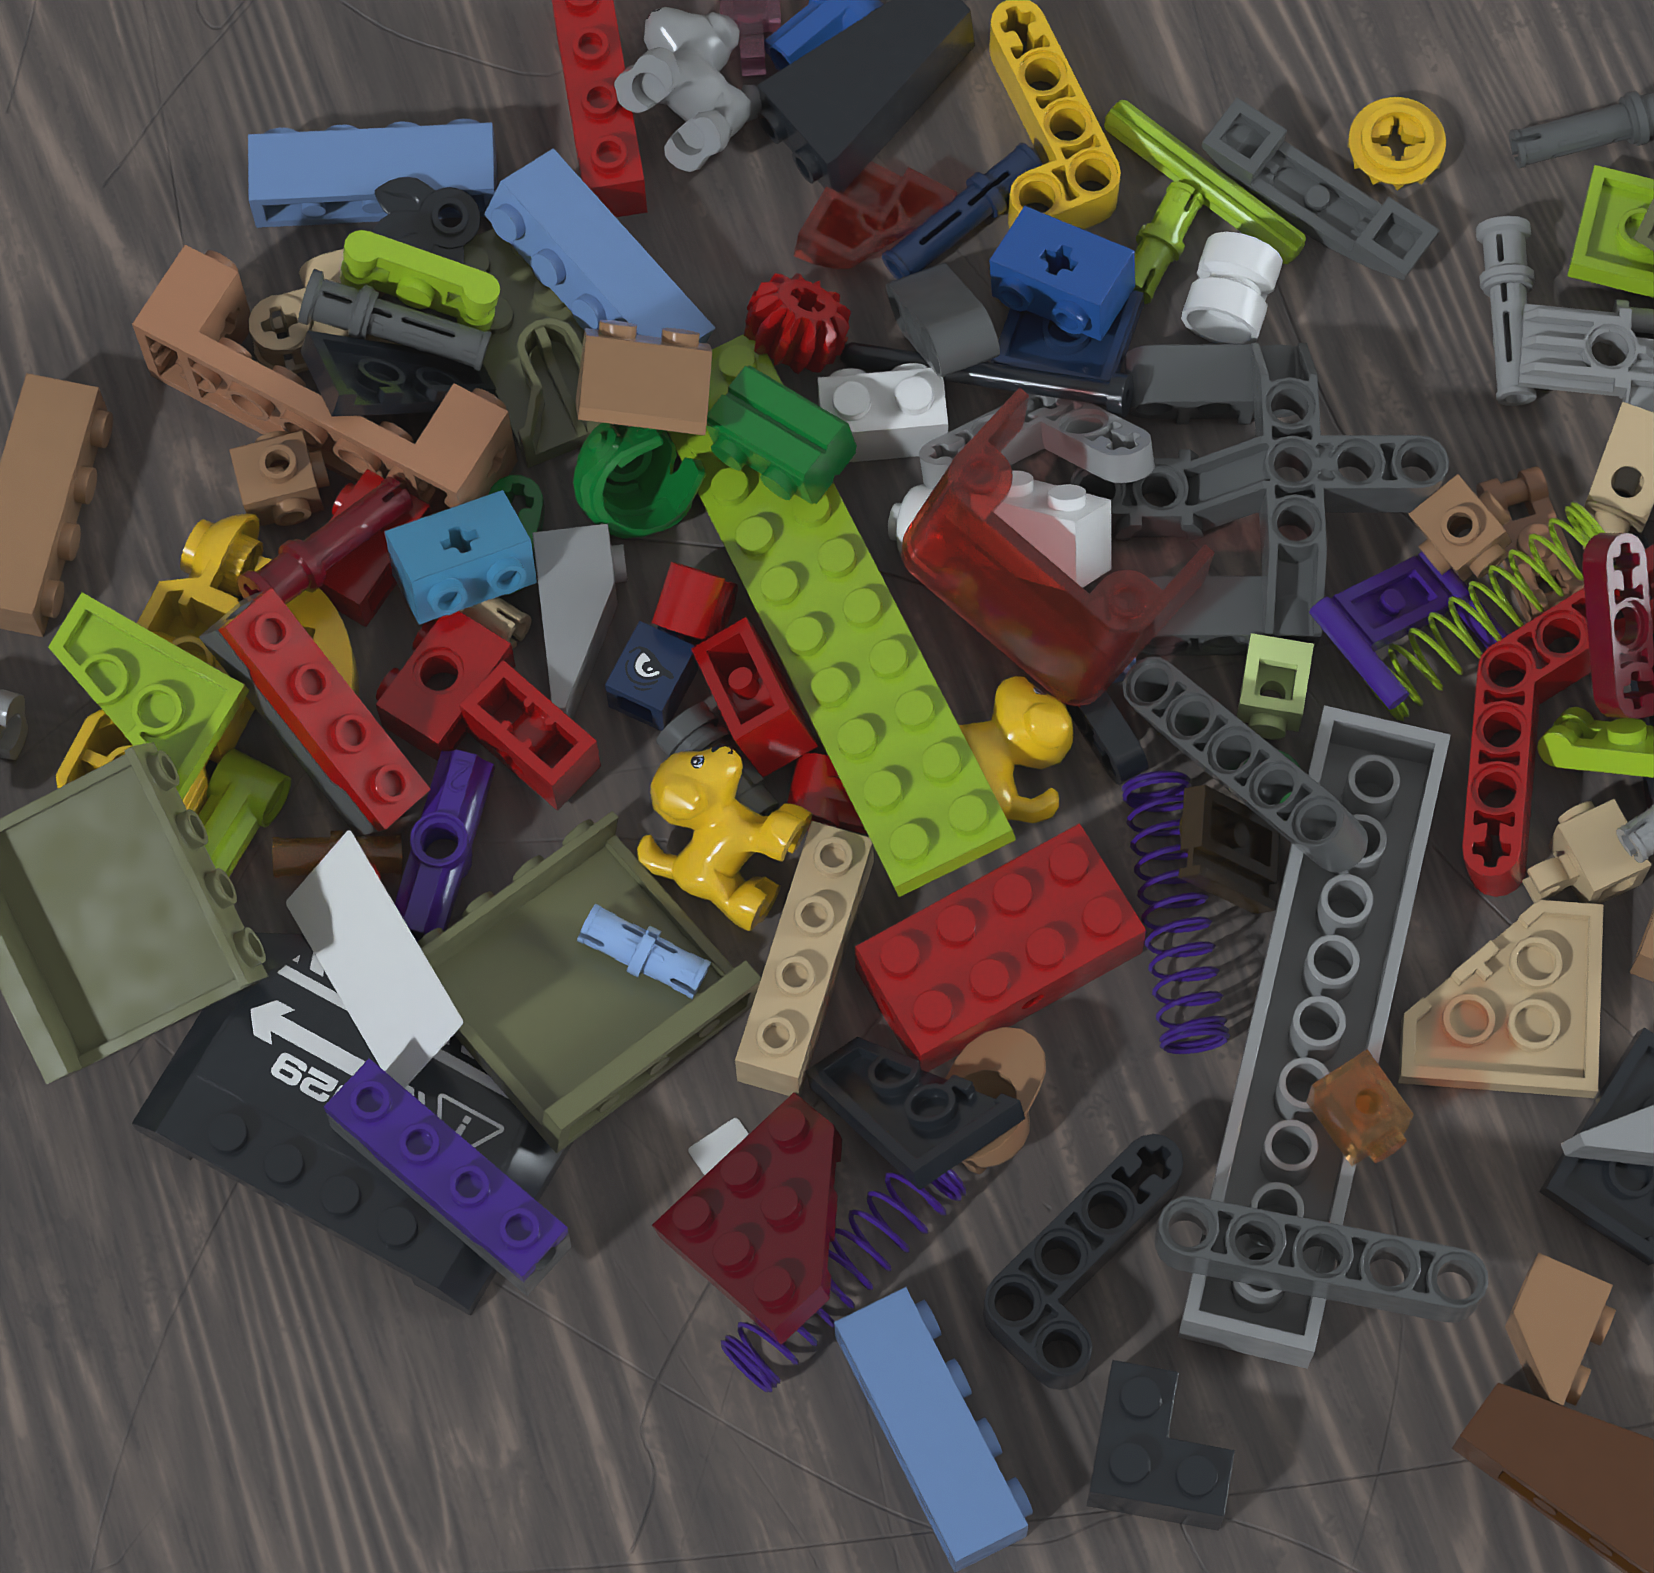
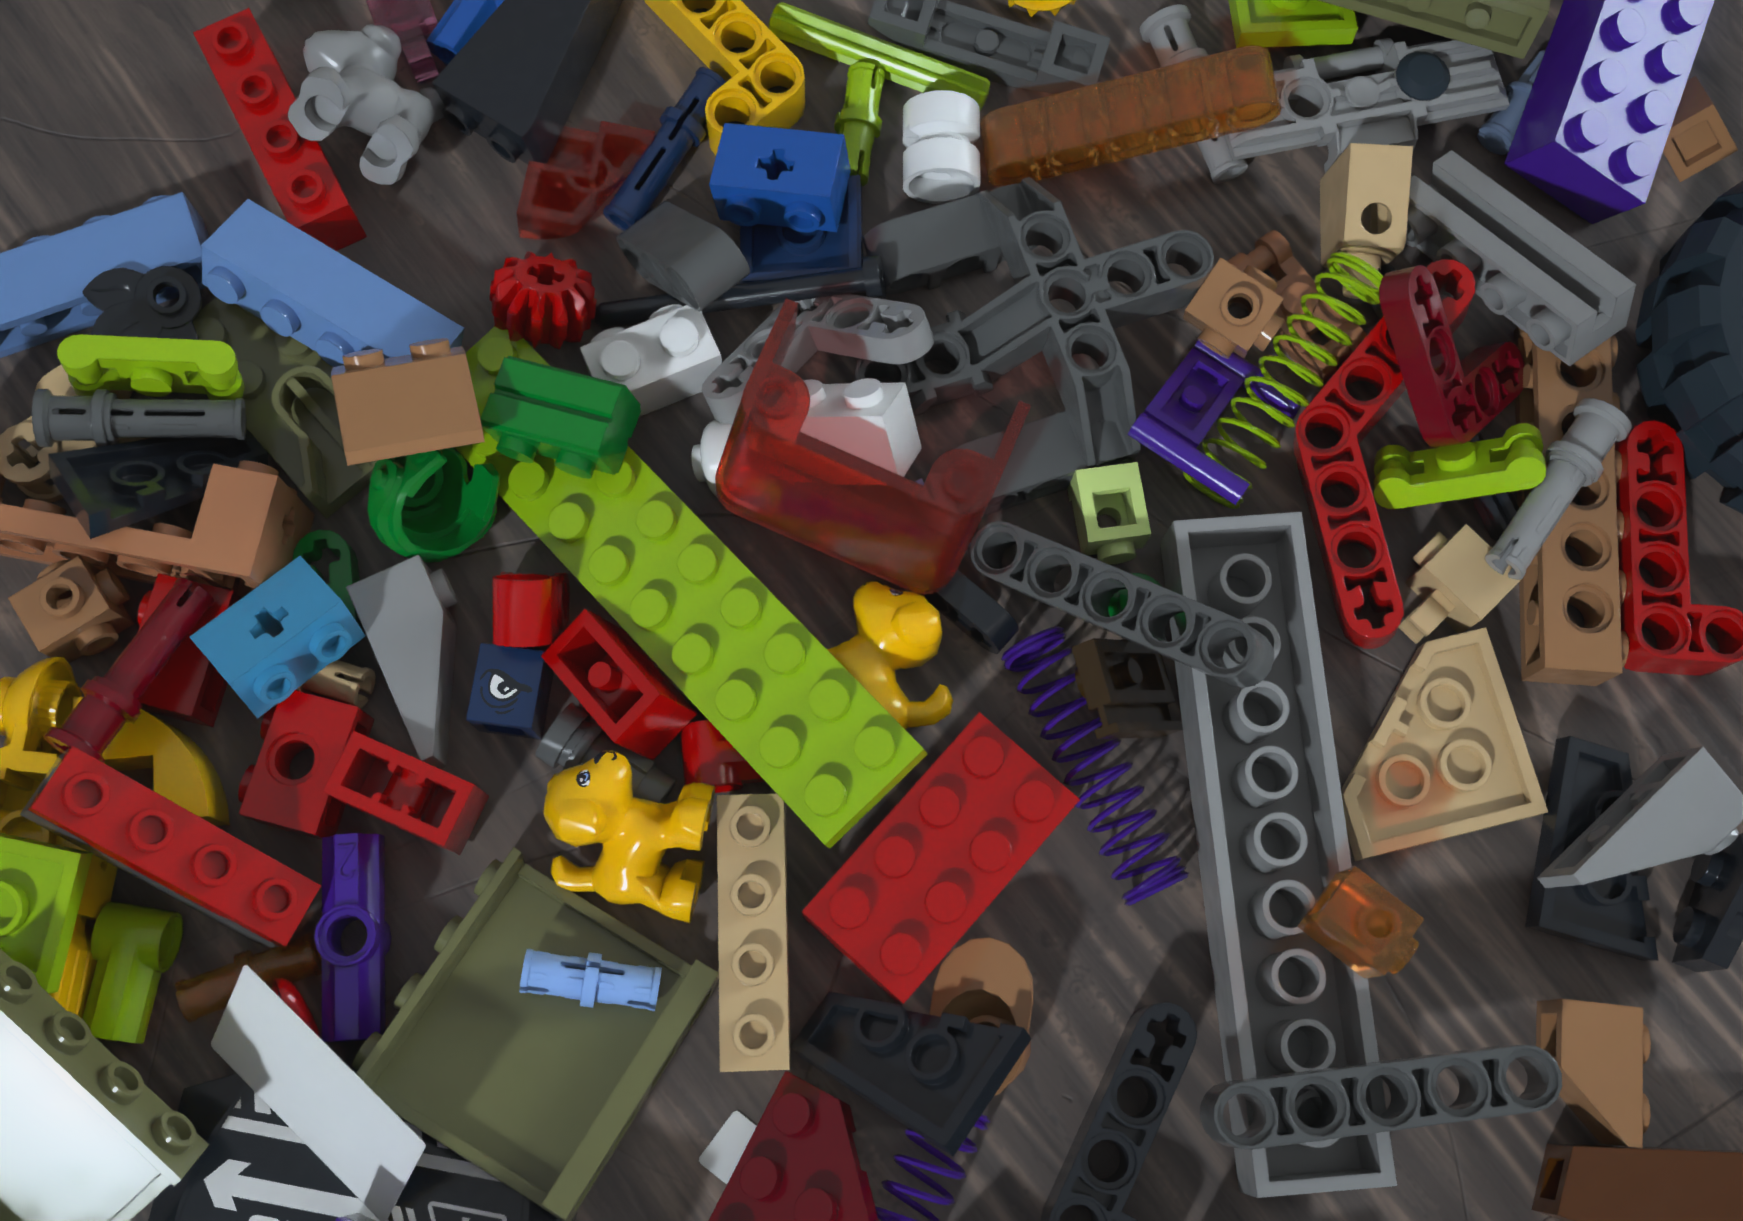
camera: 25 degrees left, 5 degrees up
none -> clear orange beam [980,46,1282,186]

